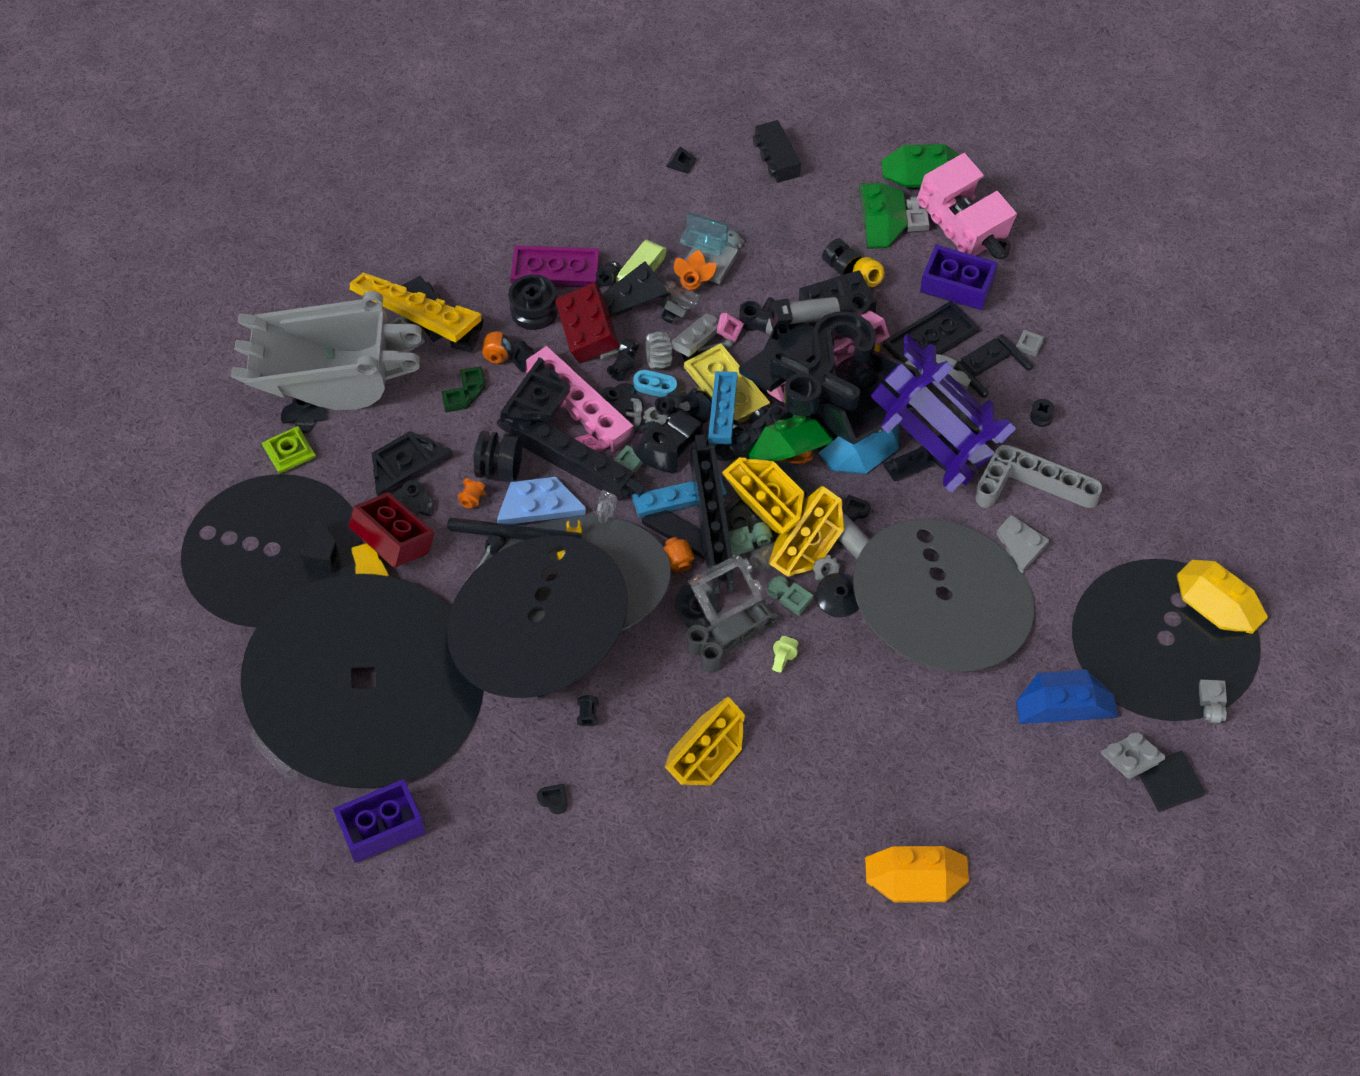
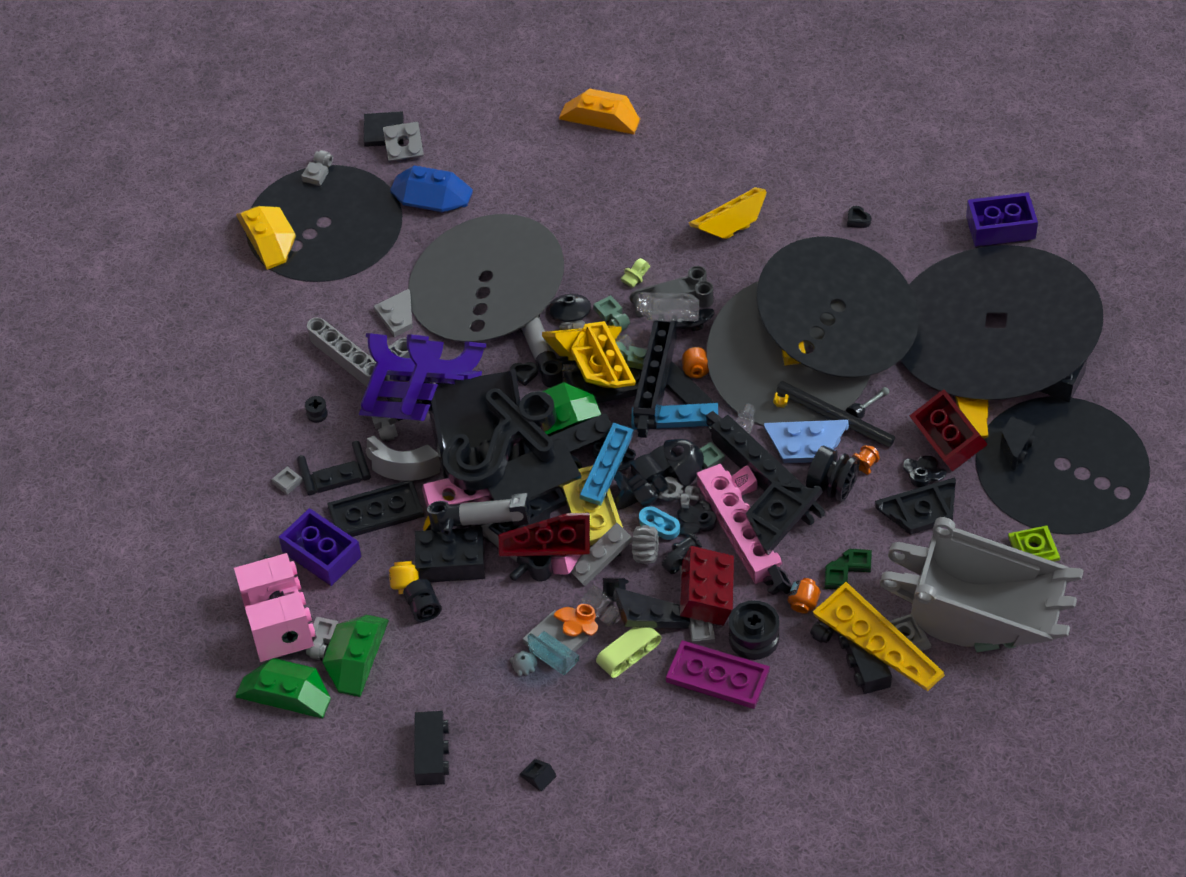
camera: 160 degrees left, 5 degrees down
black bush [596,261,622,286] -> none
none -> dark red wedge [498,513,590,556]

